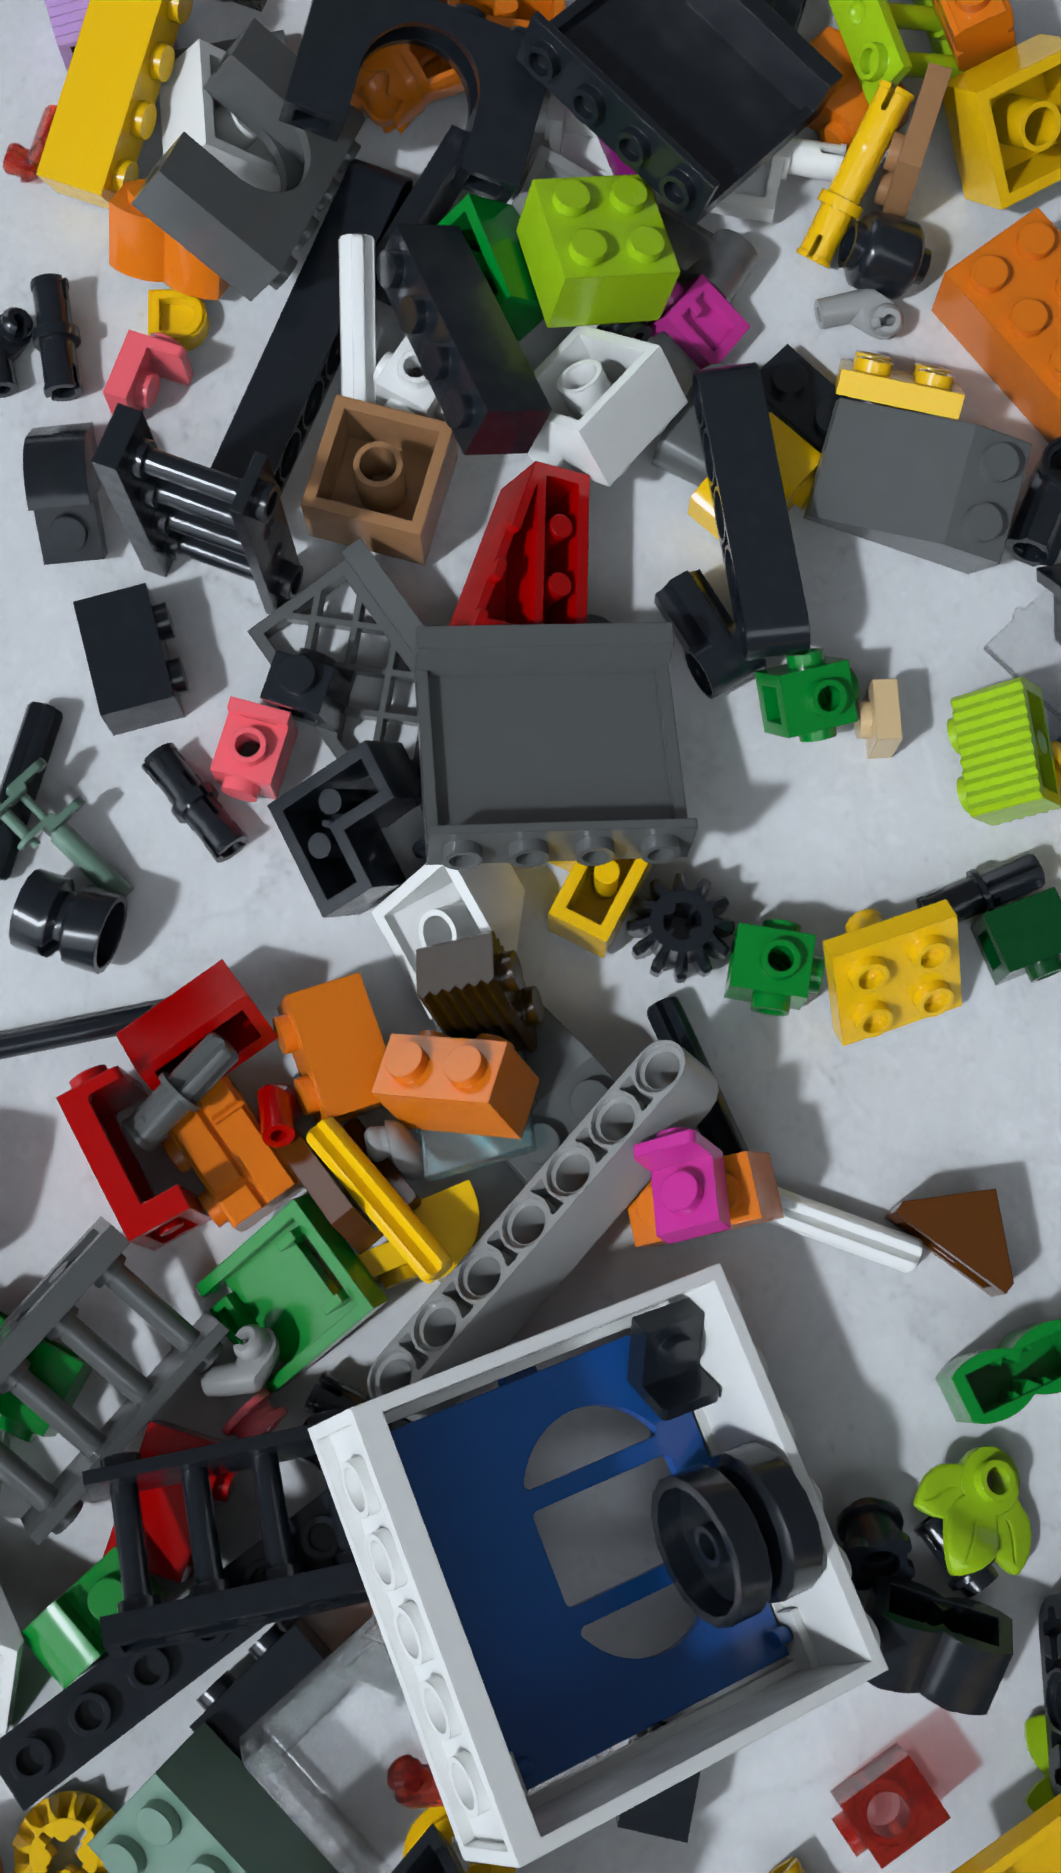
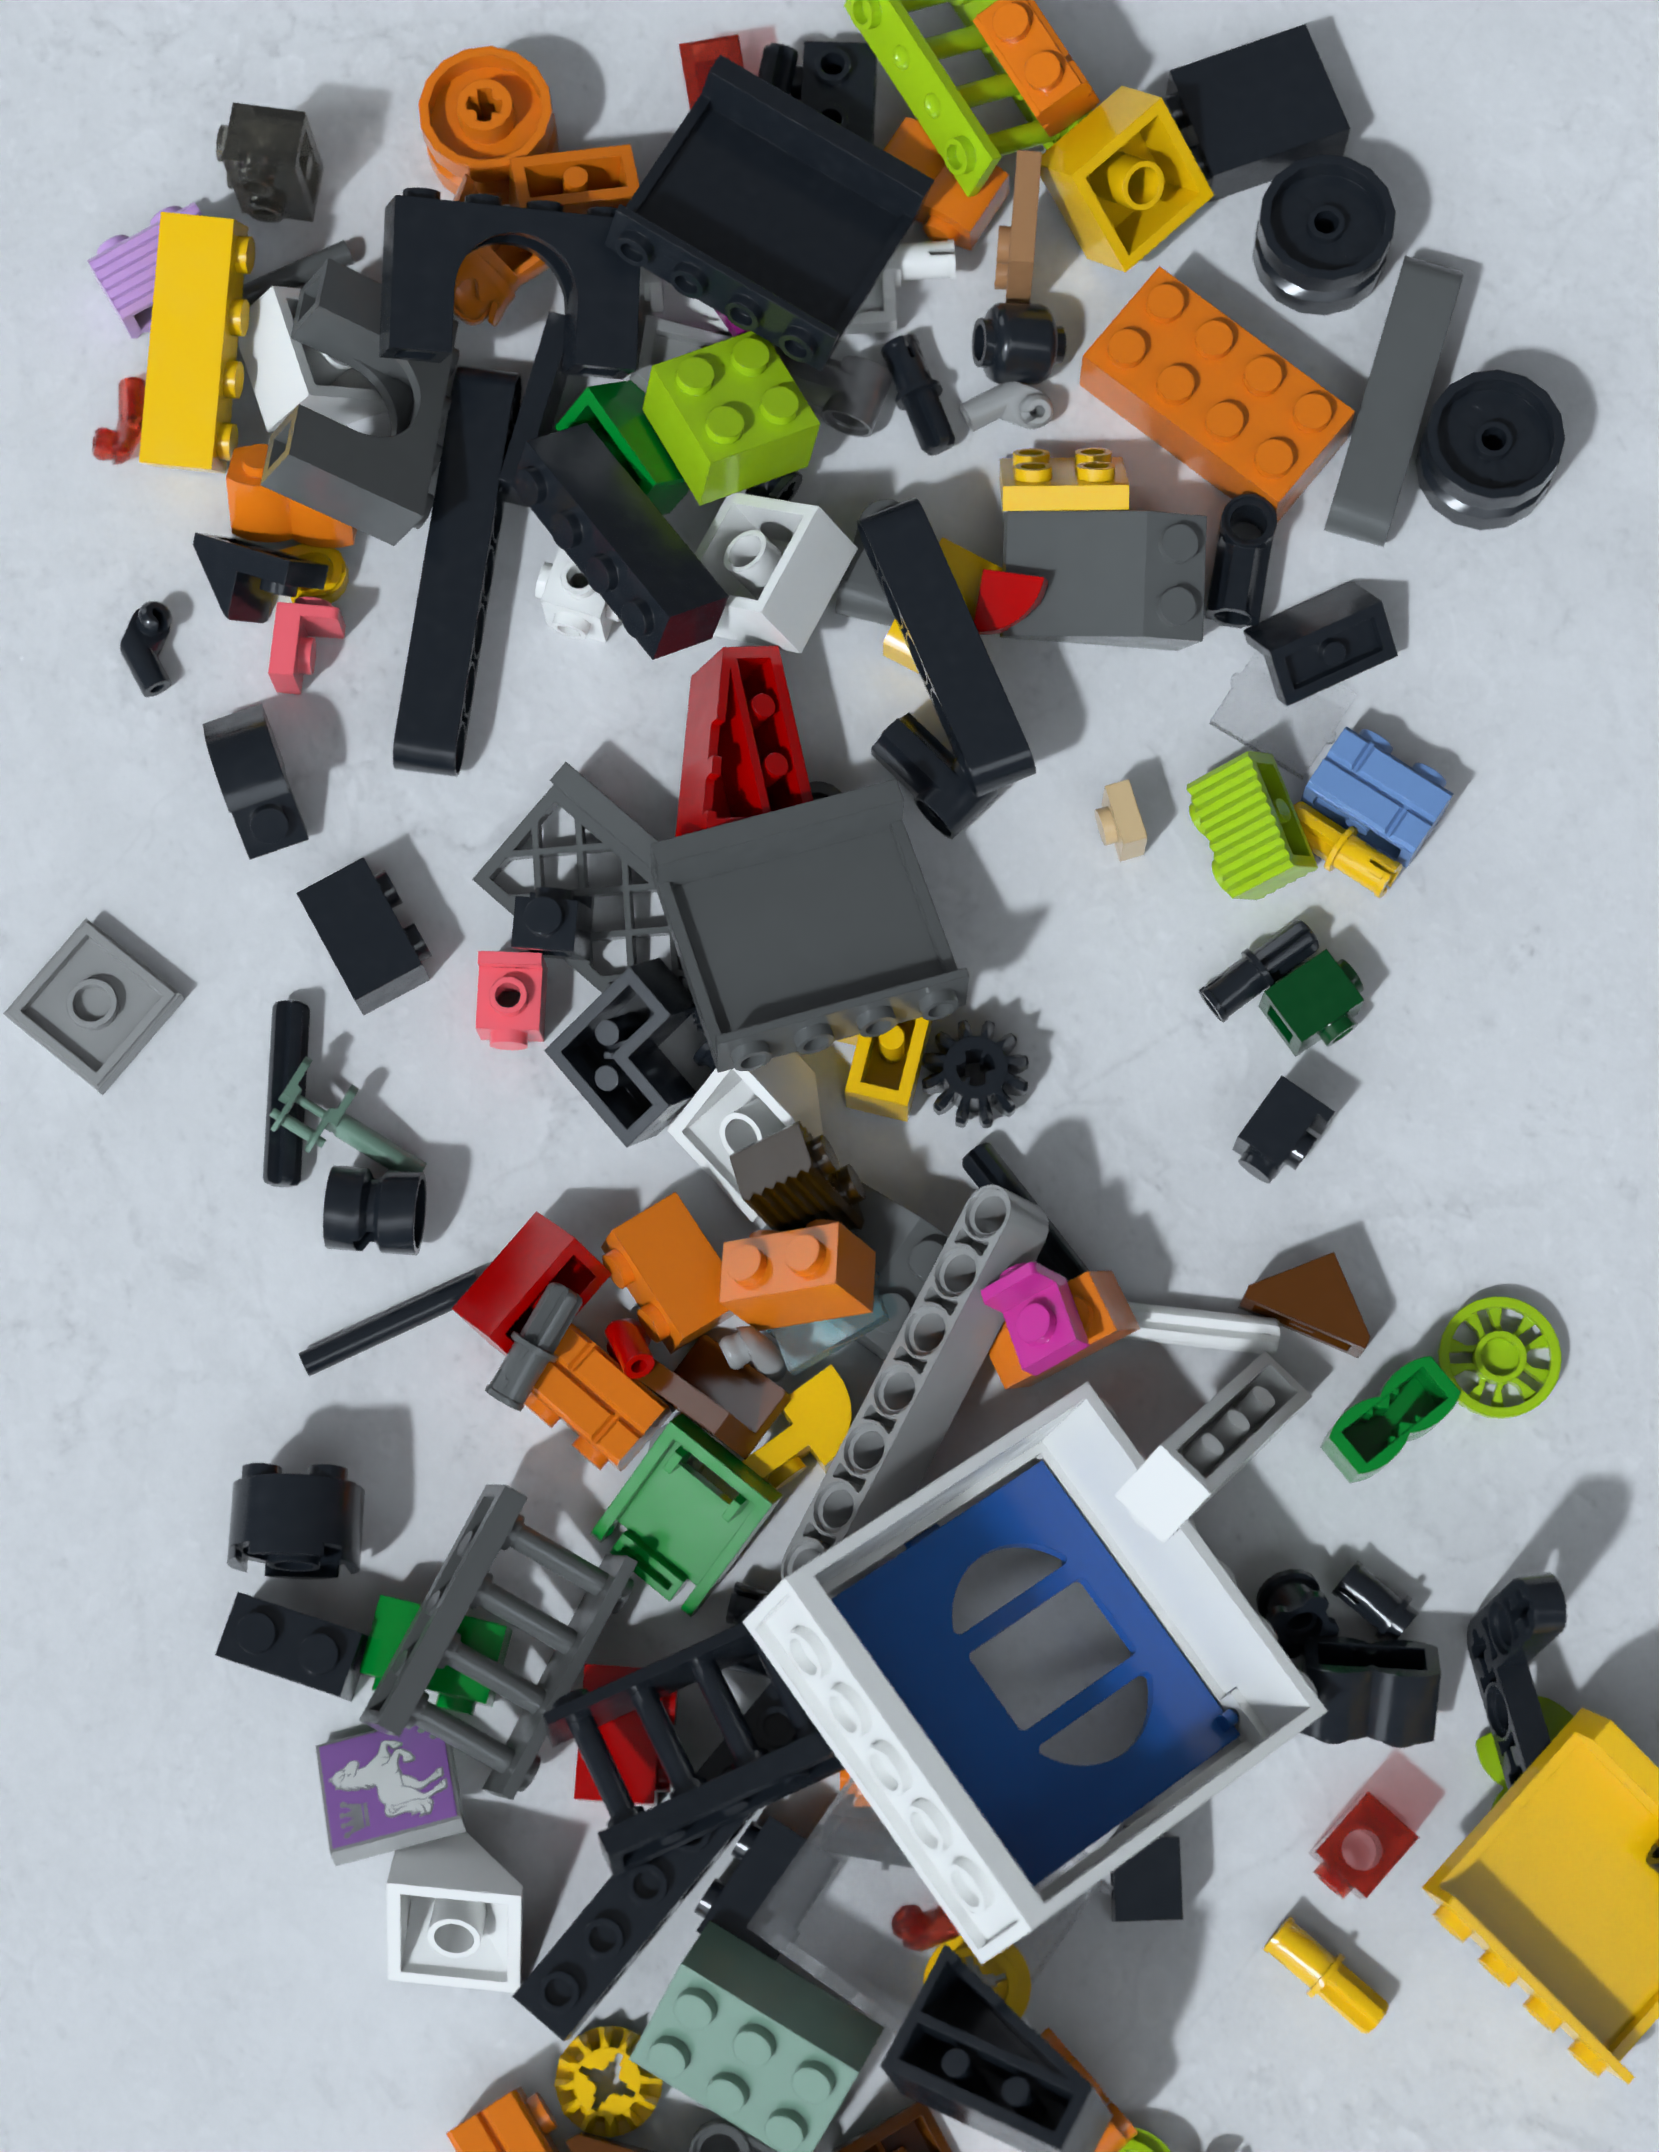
camera: 10 degrees left, 0 degrees up
green brick [21,1545,167,1690] -> none
black pin [30,273,83,401] -> none
red panel [56,1064,212,1251] -> none
black fence [91,403,303,615] -> none
black pin [141,743,249,863] -> none
light grey arm [201,1324,280,1399] -> none
coral bush [221,1387,289,1439] -> none
medium nougat brick [300,394,458,565] -> none
yellow axle [306,1117,453,1284] -> none
white axle [338,234,377,404] -> none
black bracket [627,1297,719,1421] -> none
dark pink bracket [647,274,751,370] -> none
black wheel [651,1441,824,1628] -> none
green brick [724,919,824,1016] -> none
green brick [755,648,860,742] -> none
black plate [760,344,850,453] -> none
yellow pin [796,79,915,269] -> none
yellow plate [822,899,962,1046] -> none
lime plate [913,1446,1032,1576] -> none
none -> black slope [193,533,329,623]
none -> black axle [881,334,955,456]
none -> red tile [974,569,1048,635]
none -> white brick [1114,1351,1312,1544]
none -> black brick [1232,1075,1335,1183]

